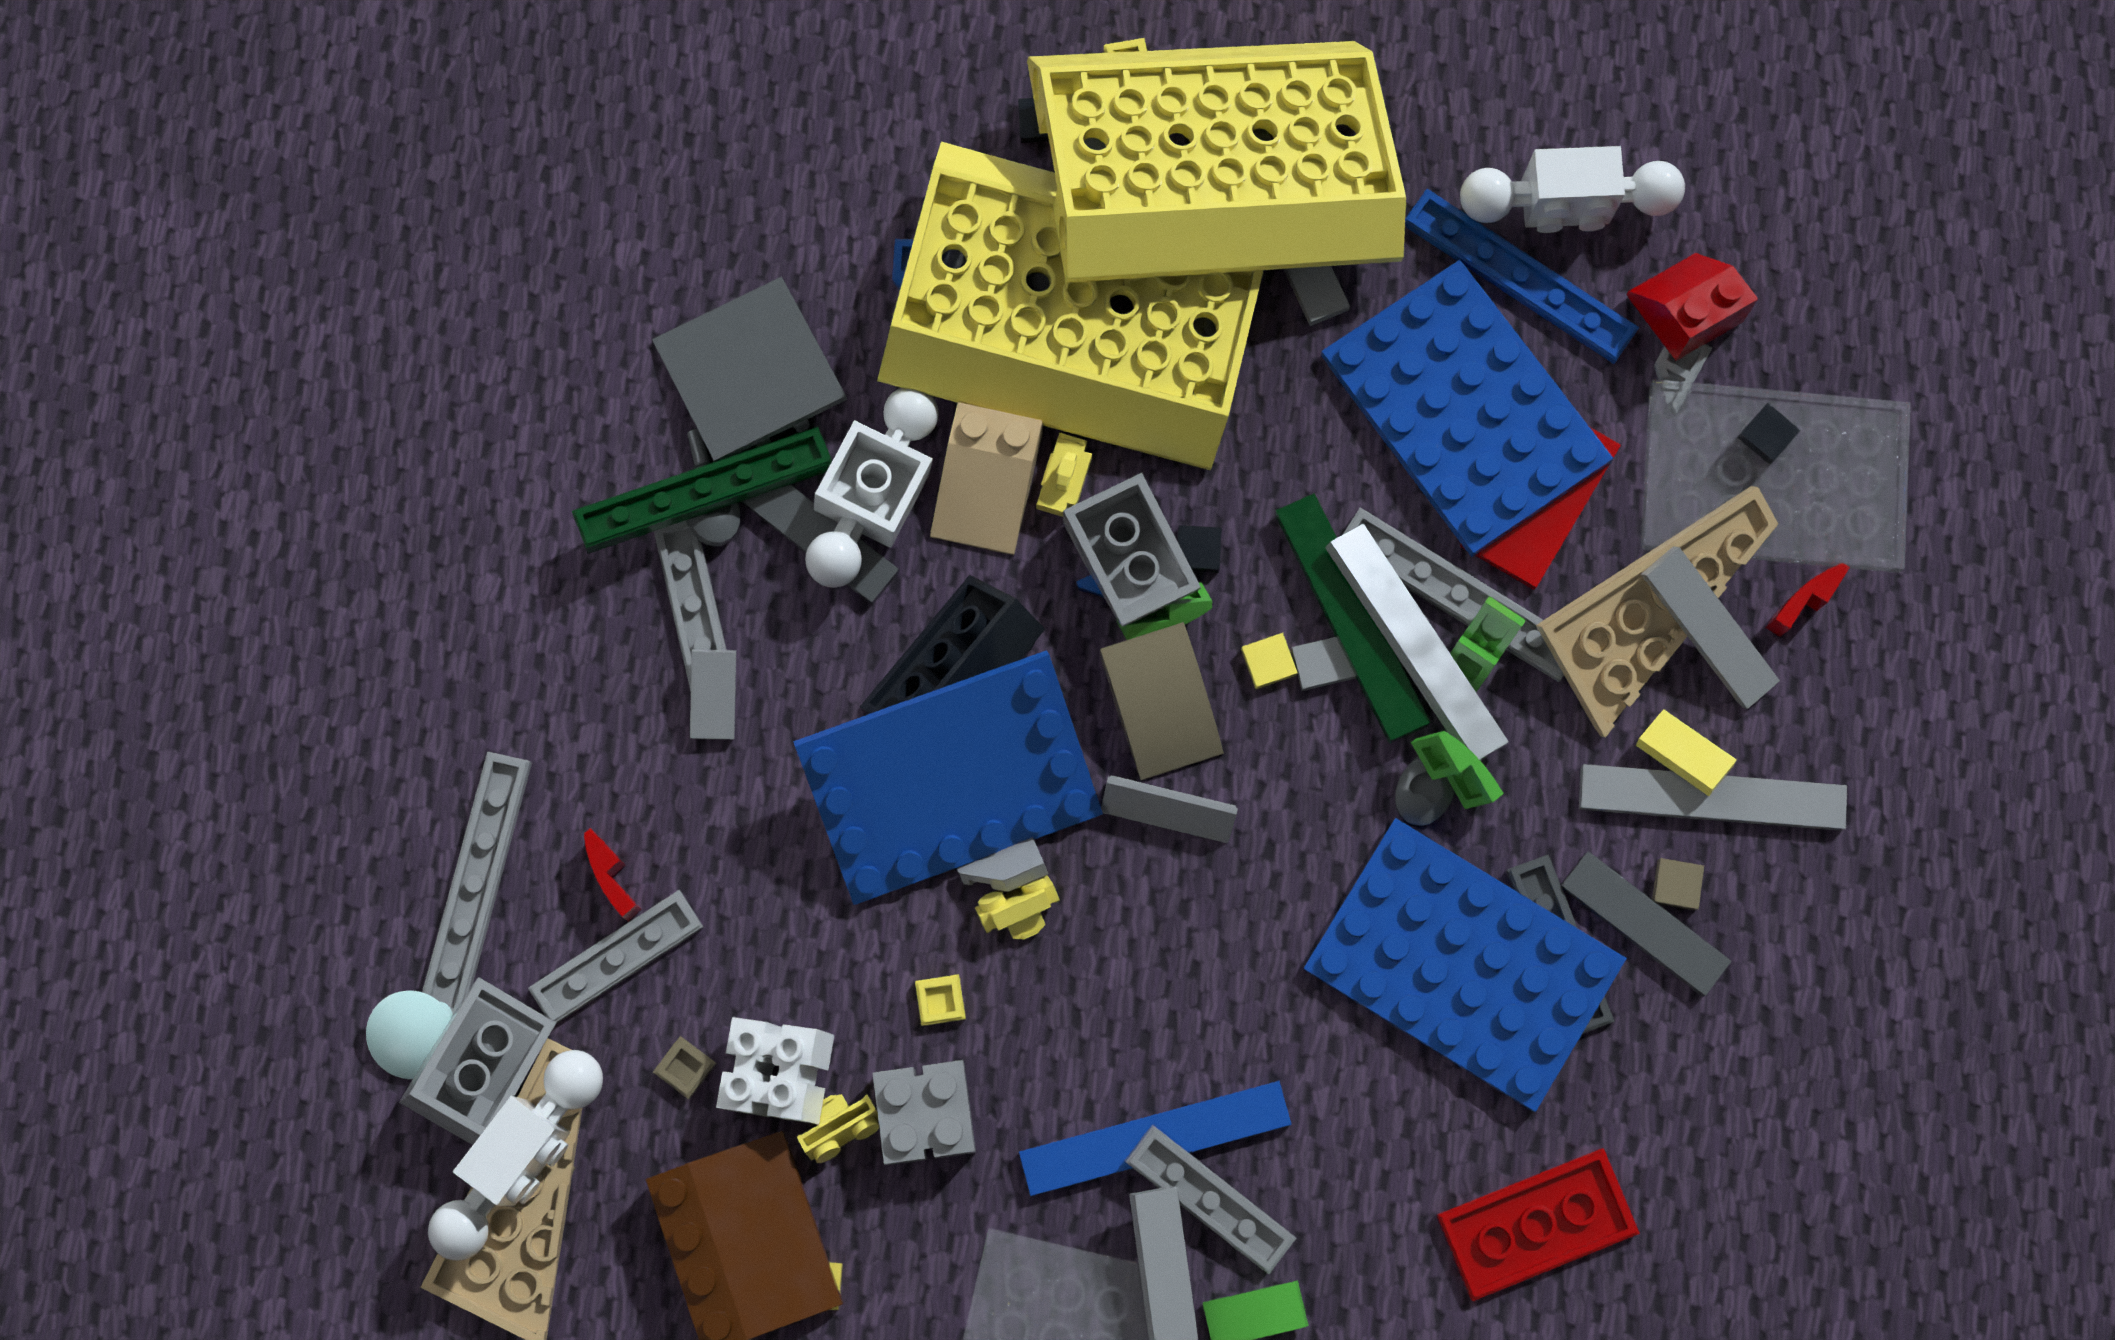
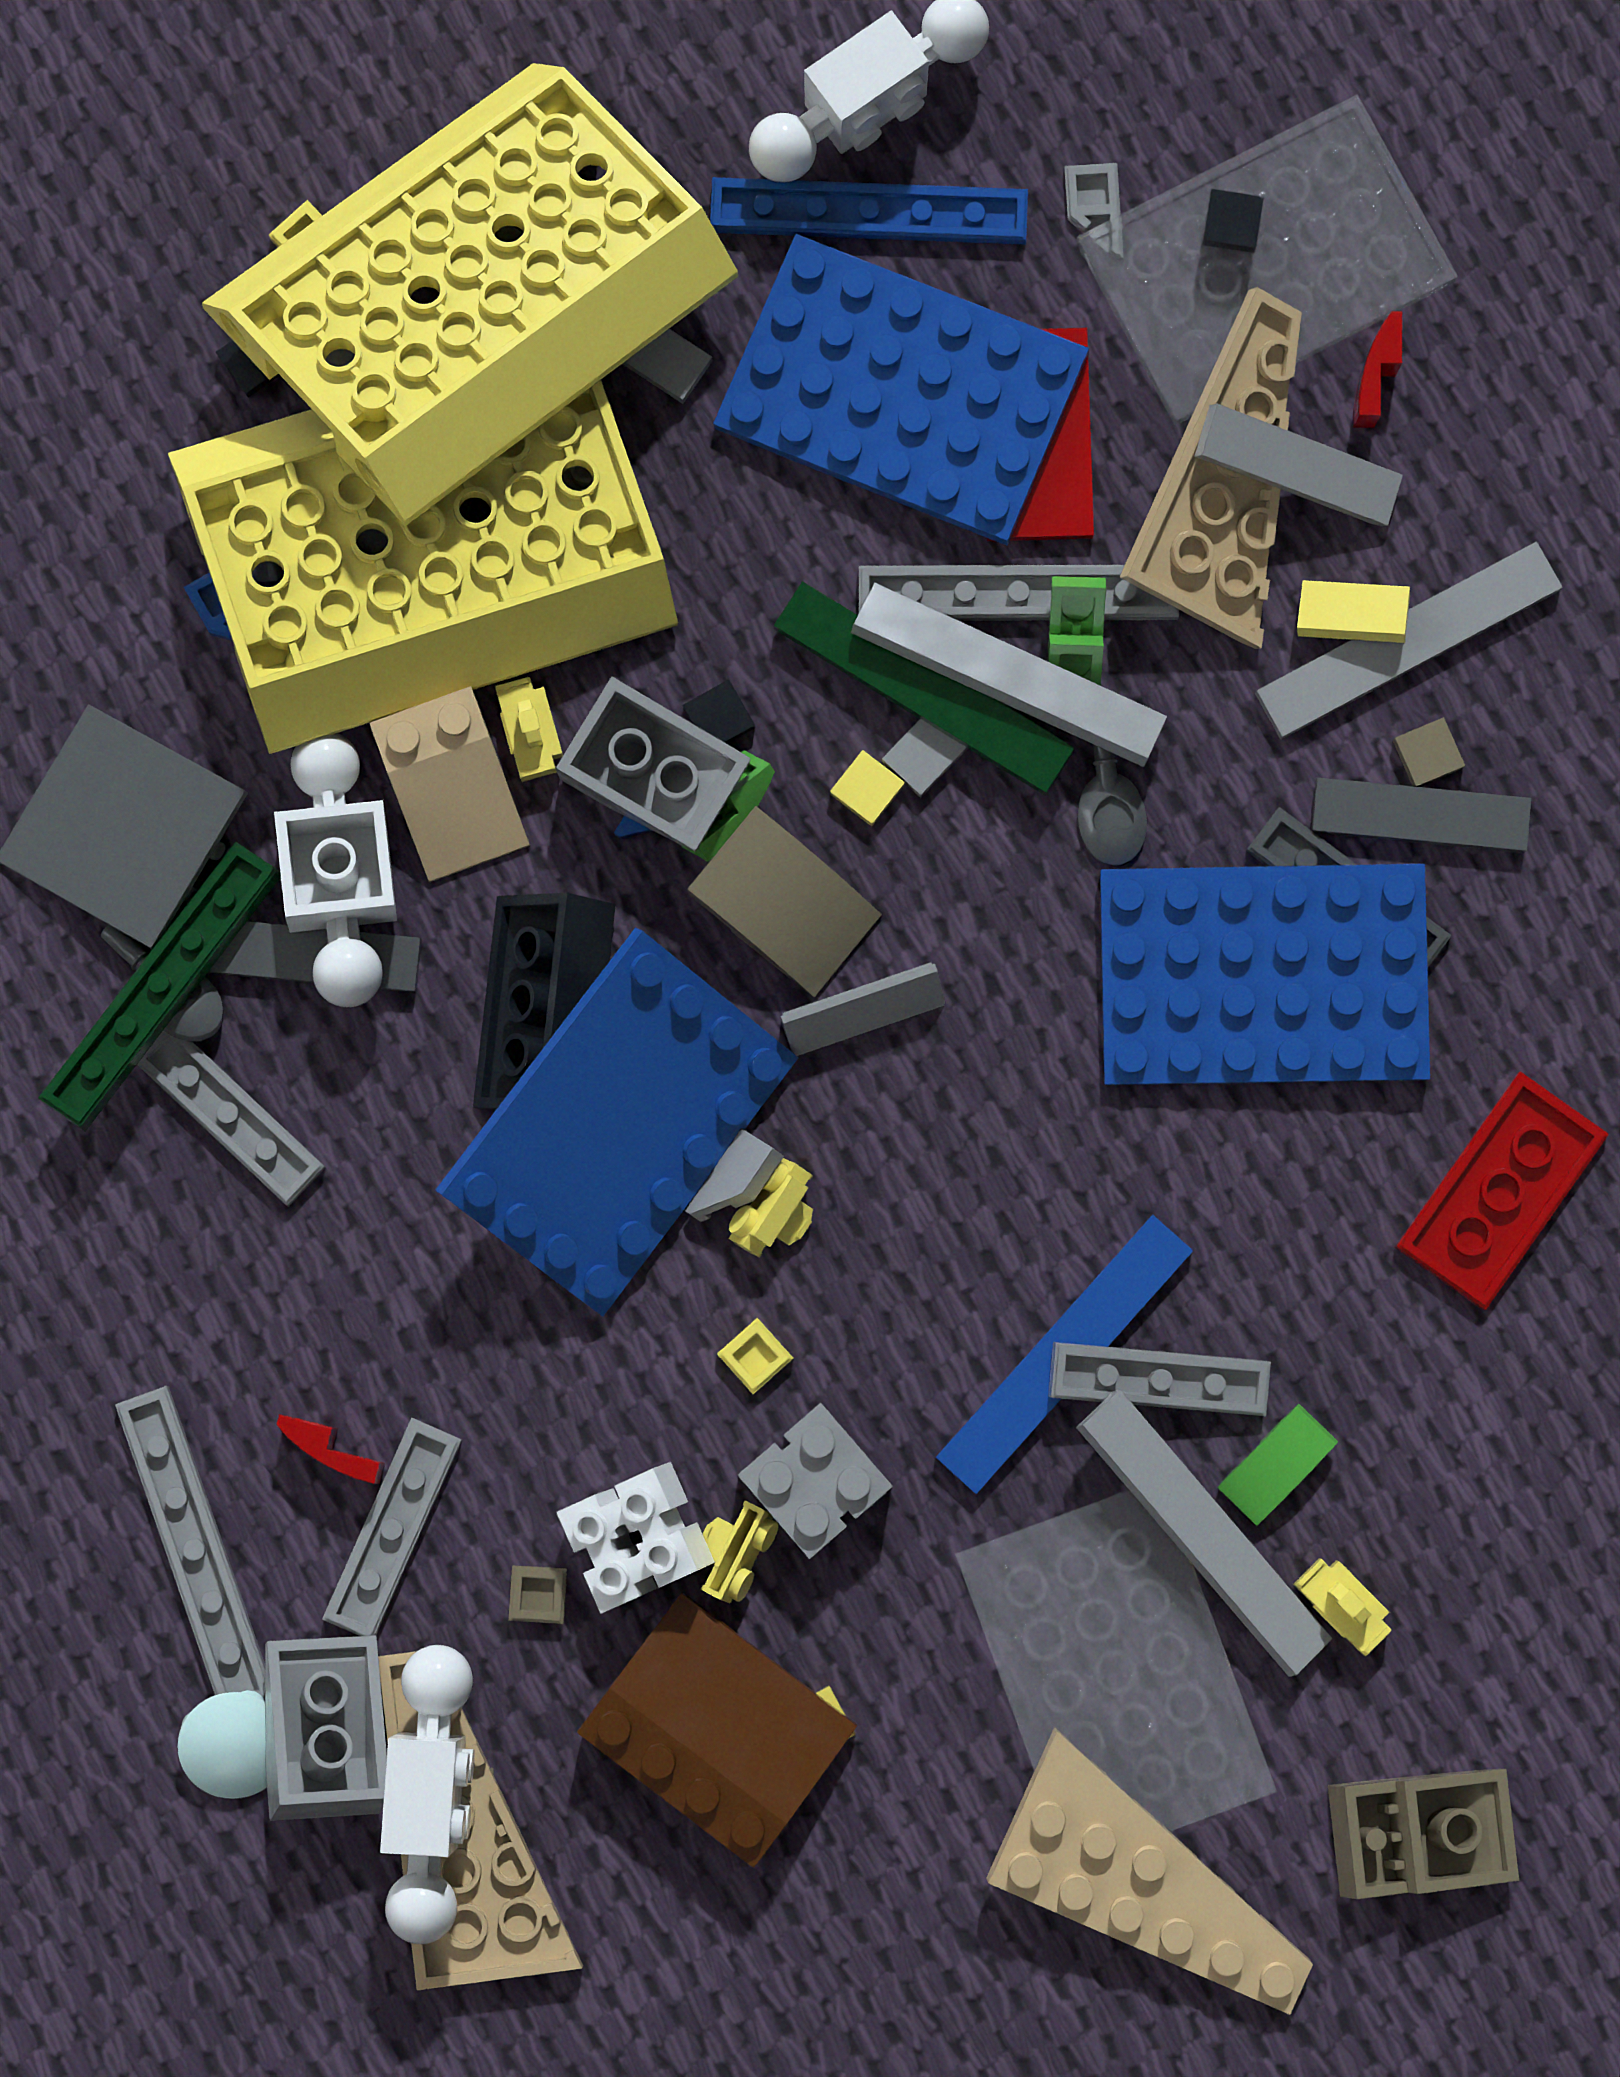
camera: 30 degrees left, 5 degrees up
light grey tile [690,649,737,739] -> none
bright green slope [1411,731,1504,809] -> none
red slope [1626,253,1758,361] -> none

